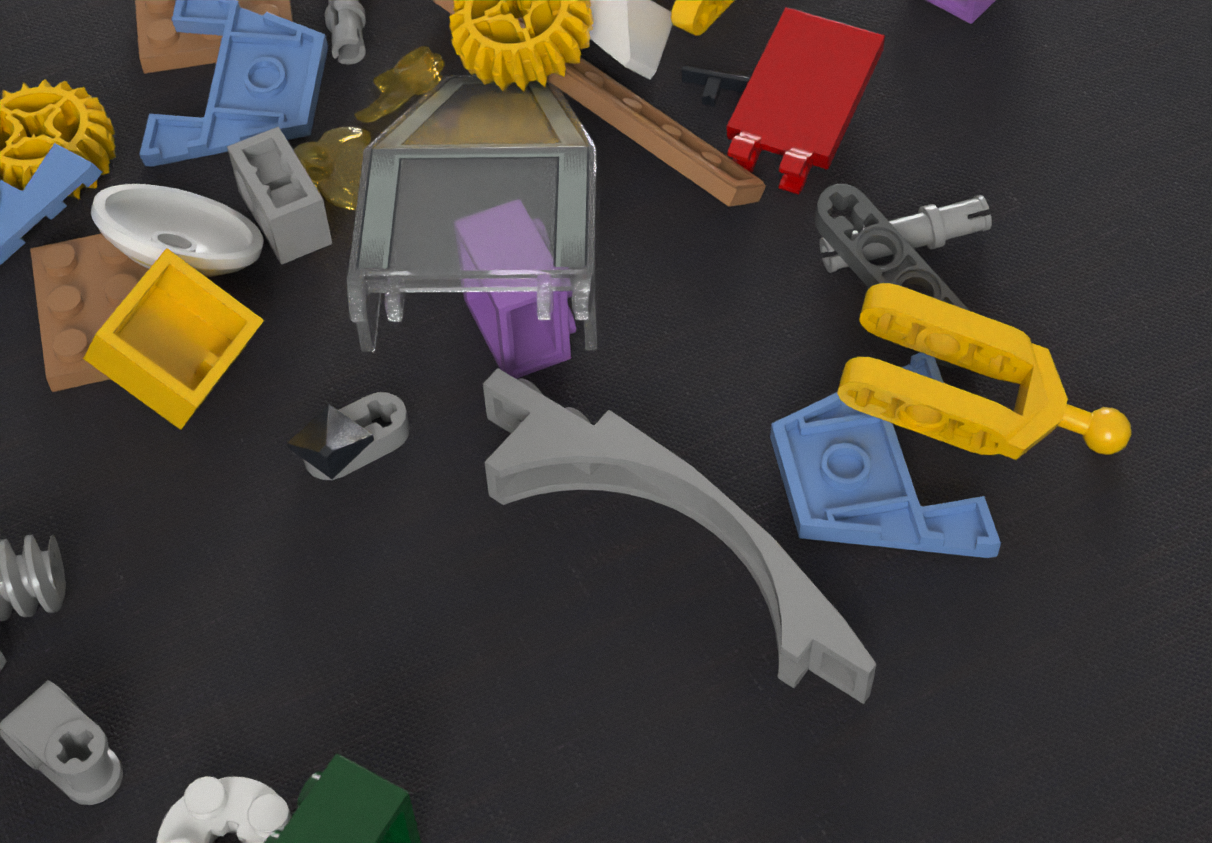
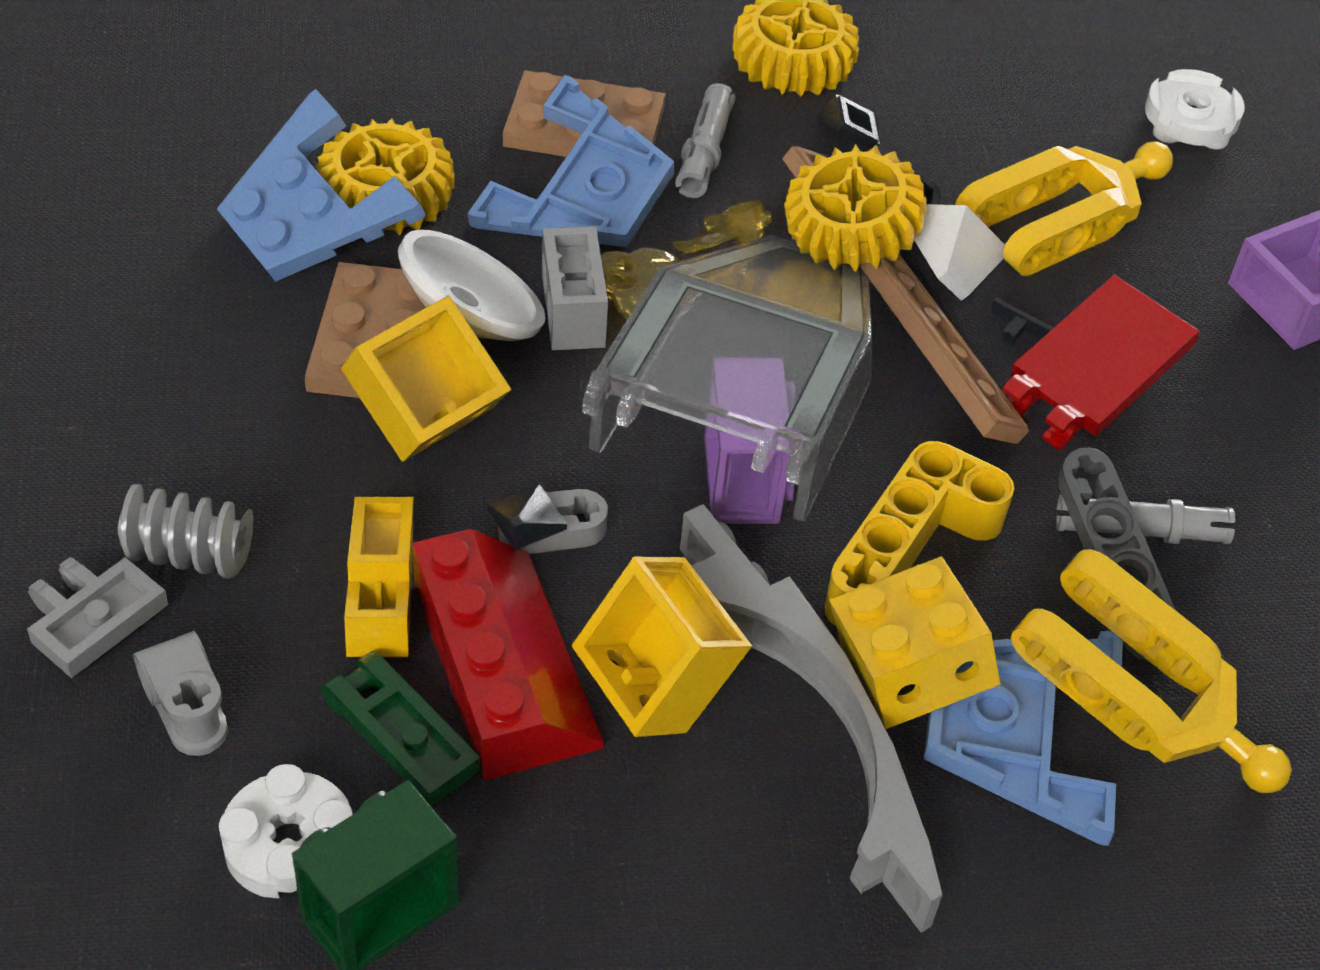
camera: 15 degrees right, 5 degrees down
none -> dark green plate [320,651,481,806]
none -> yellow slope [344,497,414,657]
none -> red slope [412,529,604,781]
none -> yellow piece [571,557,752,737]
none -> yellow beam [824,441,1015,626]
none -> yellow piece [829,556,1001,729]

